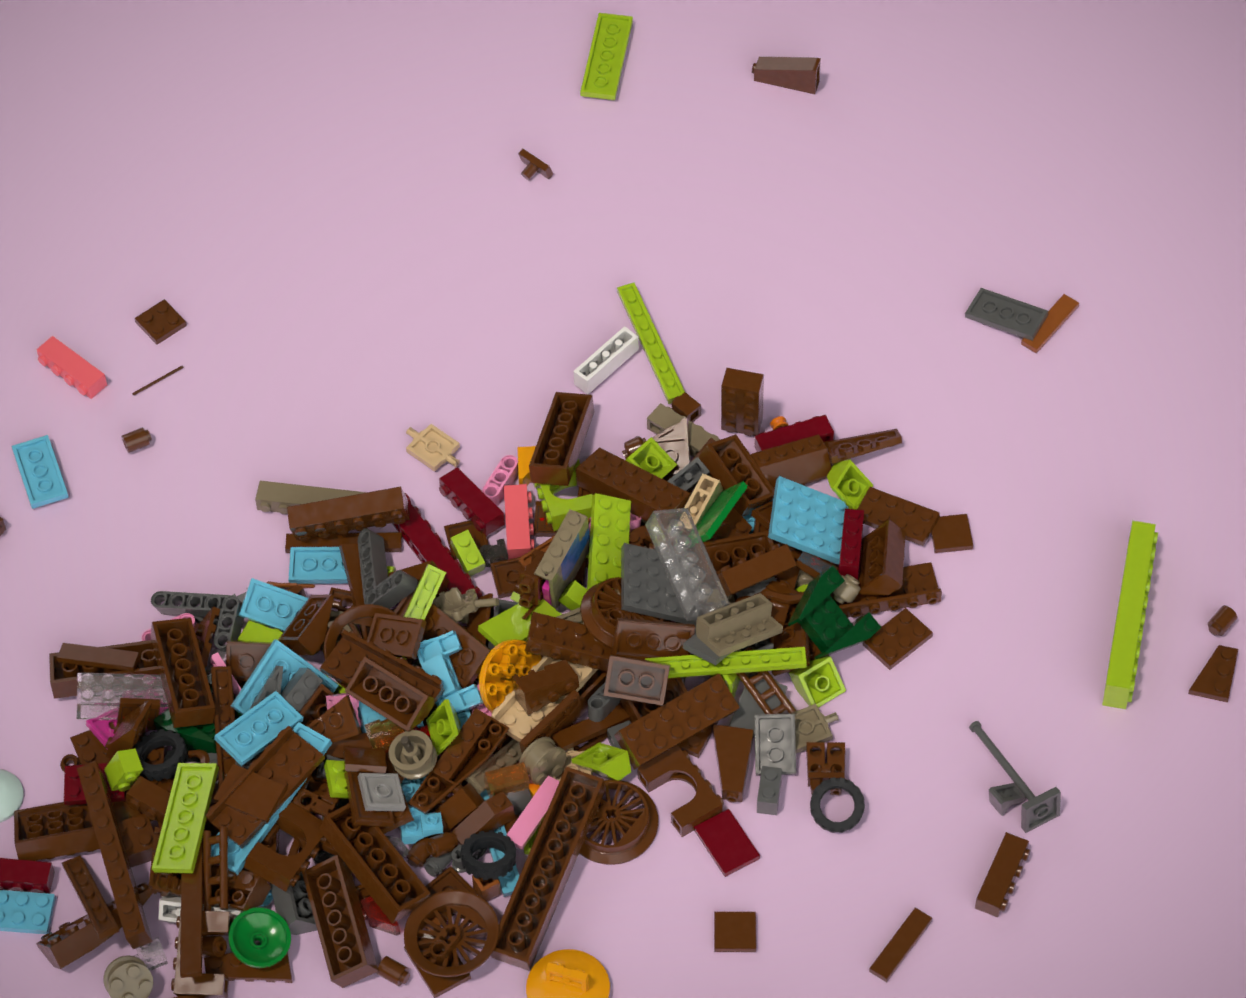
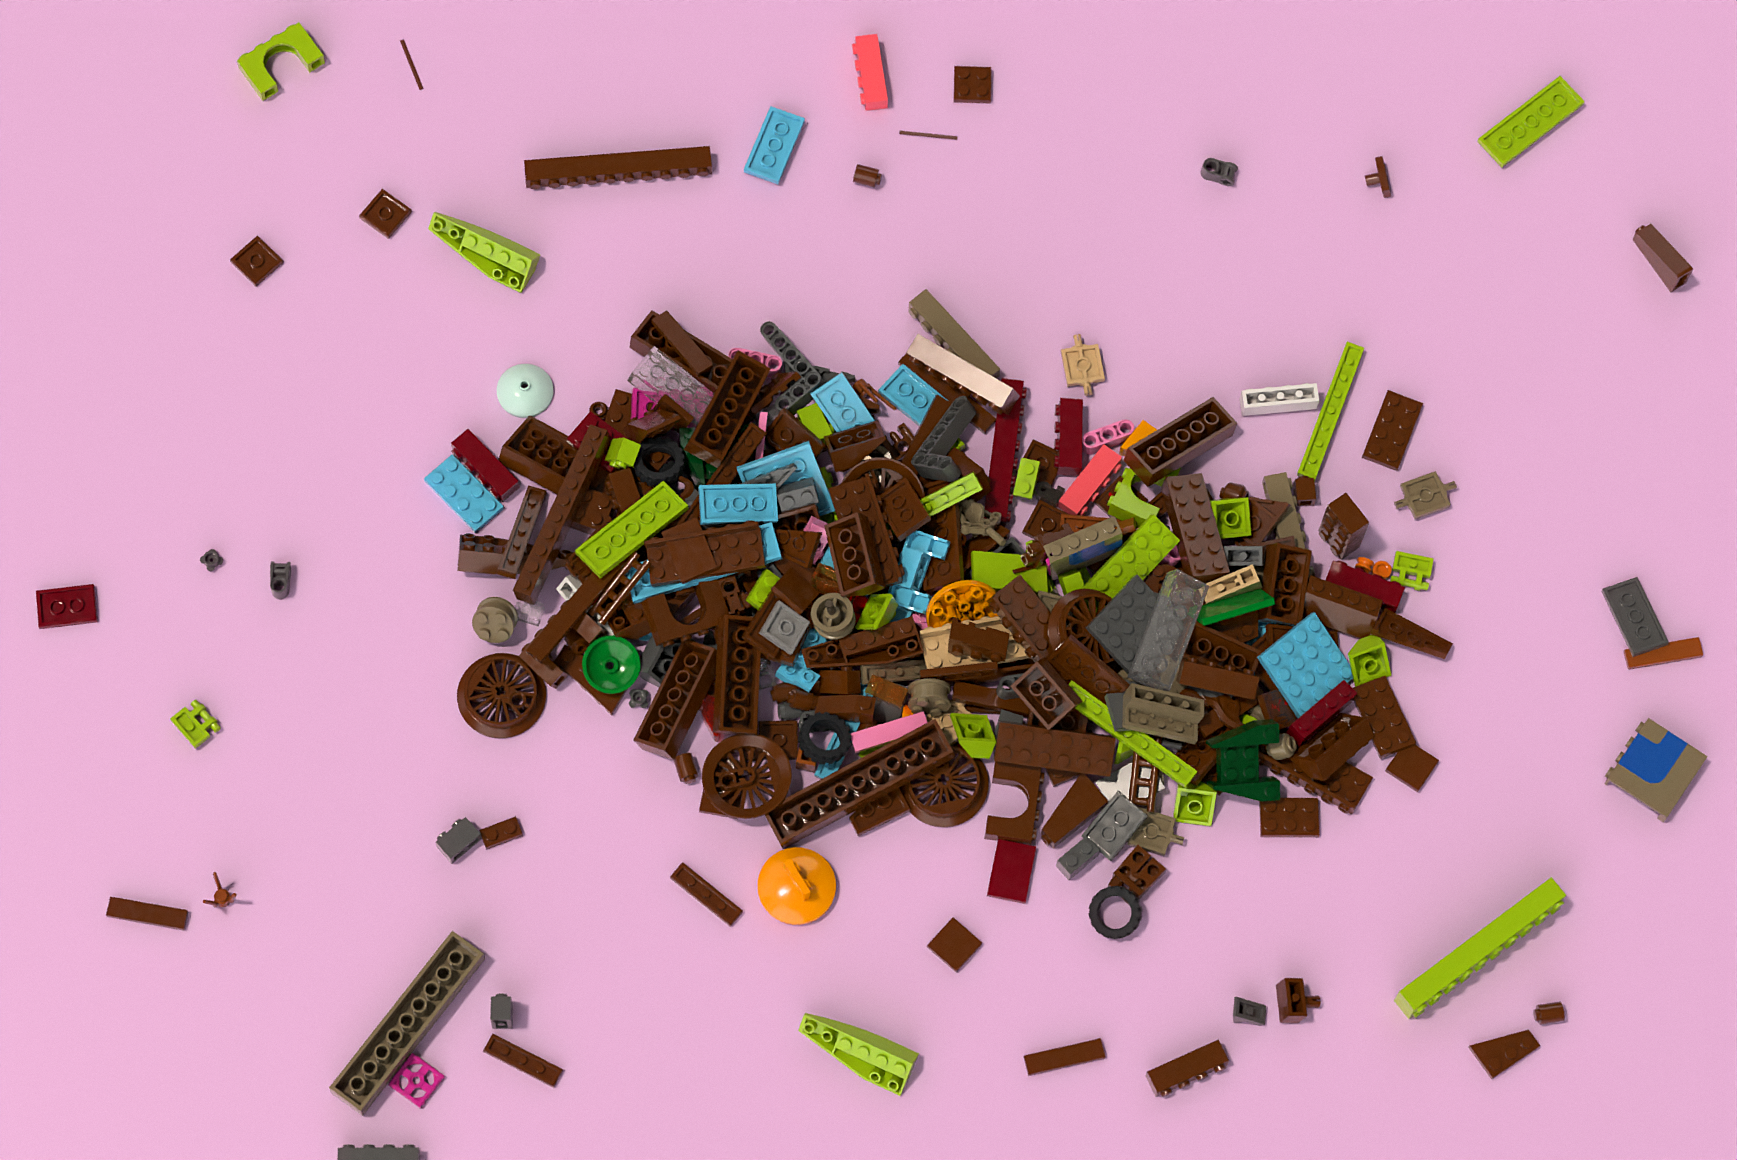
camera: 35 degrees right, 15 degrees up
dark grey tile [969,721,1061,833] -> none
none -> dark grey plate [629,689,649,708]
none -> reddish brown wing [849,788,910,836]
none -> dark grey piece [1200,158,1238,186]
none -> reddish brown brick [1276,978,1321,1023]
none -> reddish brown plate [1362,390,1423,471]
none -> orange tile [1372,561,1392,580]
none -> lime plate [1390,551,1434,591]
none -> dark tan plate [1394,471,1457,519]
none -> dark tan panel [1604,718,1708,823]

